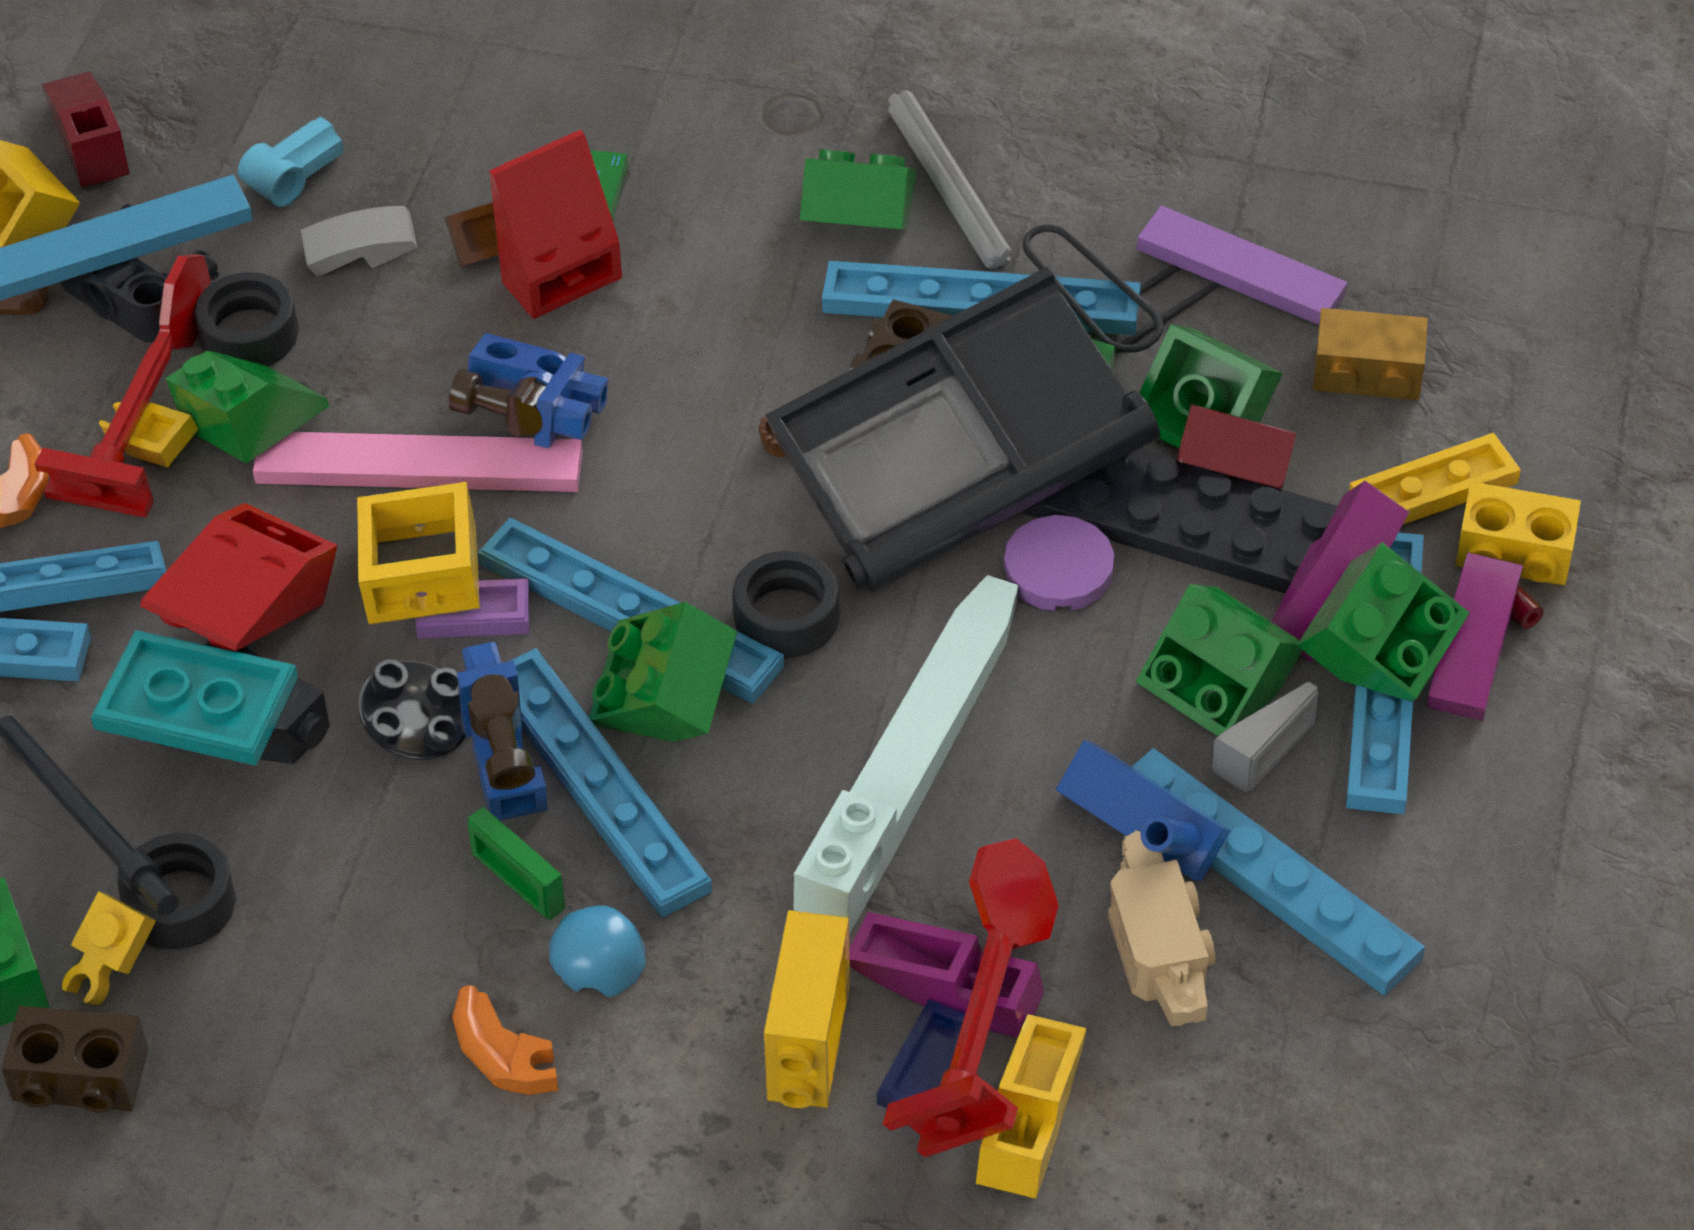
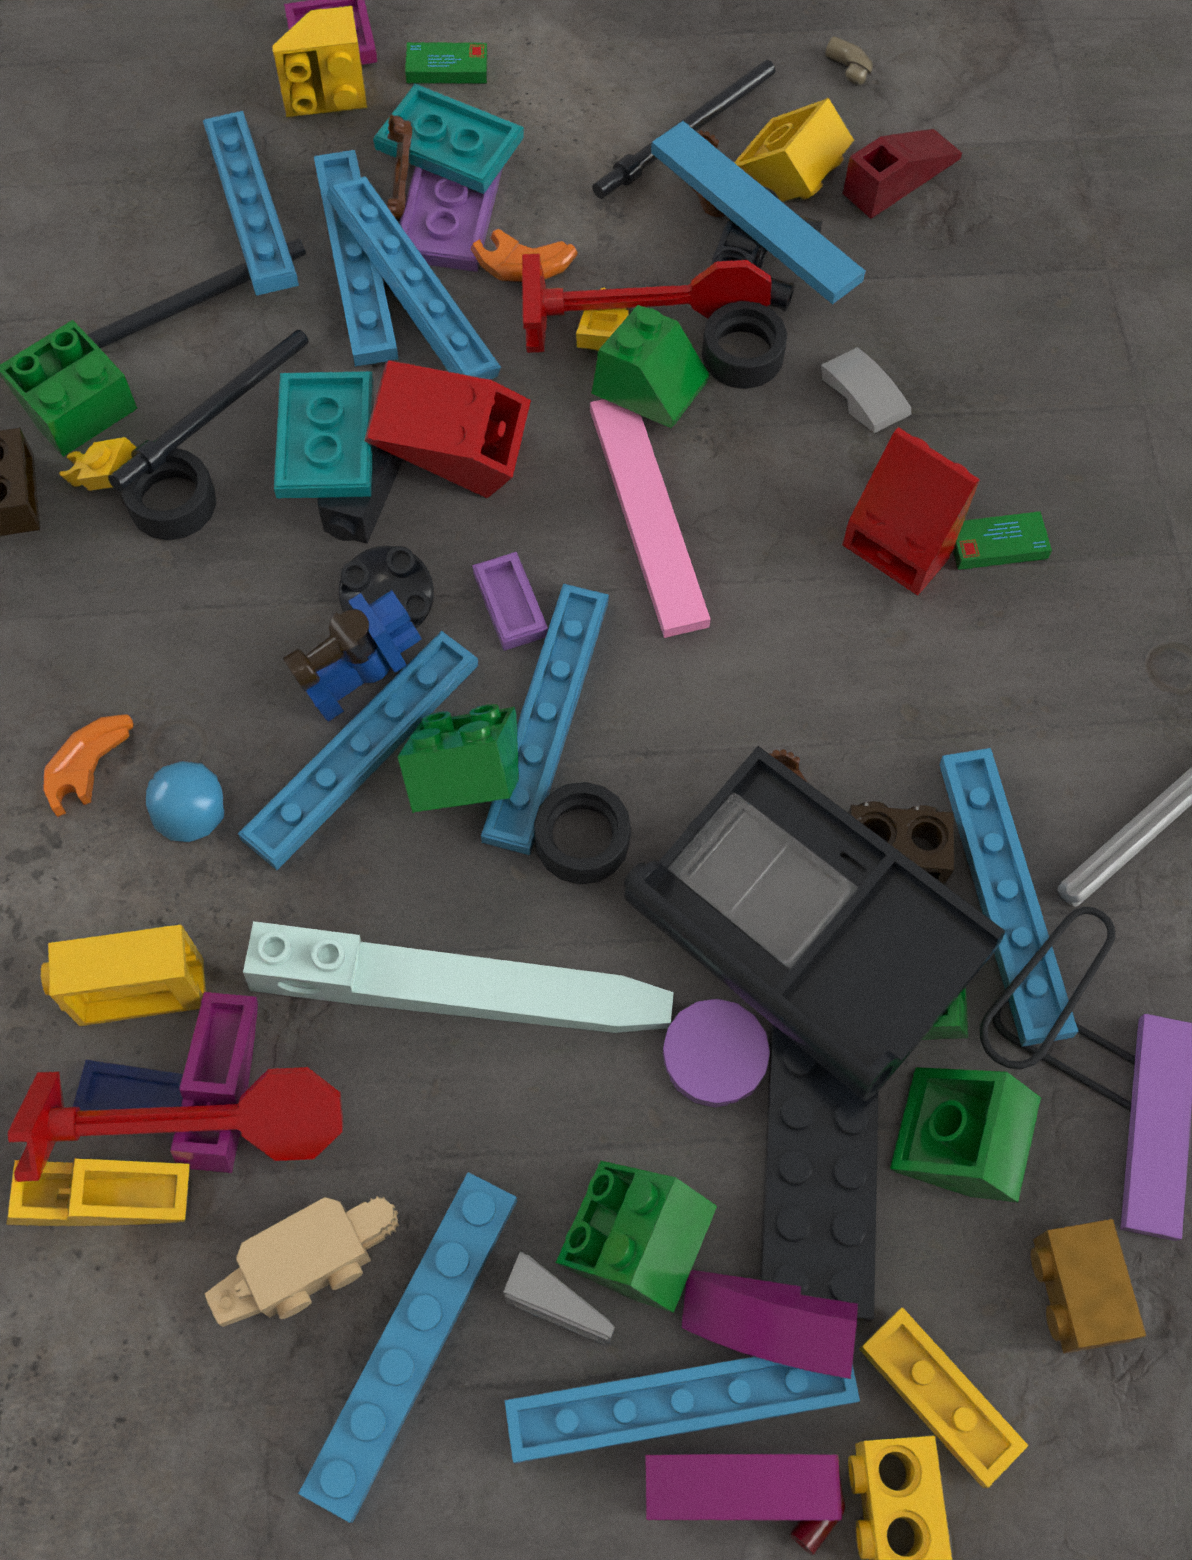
camera: 70 degrees right, 15 degrees up
medium azure piece [238,116,344,207] -> none
yellow window [357,482,480,624] -> none
blue hips [449,333,609,448] -> none
green tile [467,807,566,920] -> none
green slope [800,149,917,230] -> none
blue piece [1056,740,1231,881] -> none
dark red slope [1177,404,1297,489] -> none
green slope [1297,542,1470,702] -> none

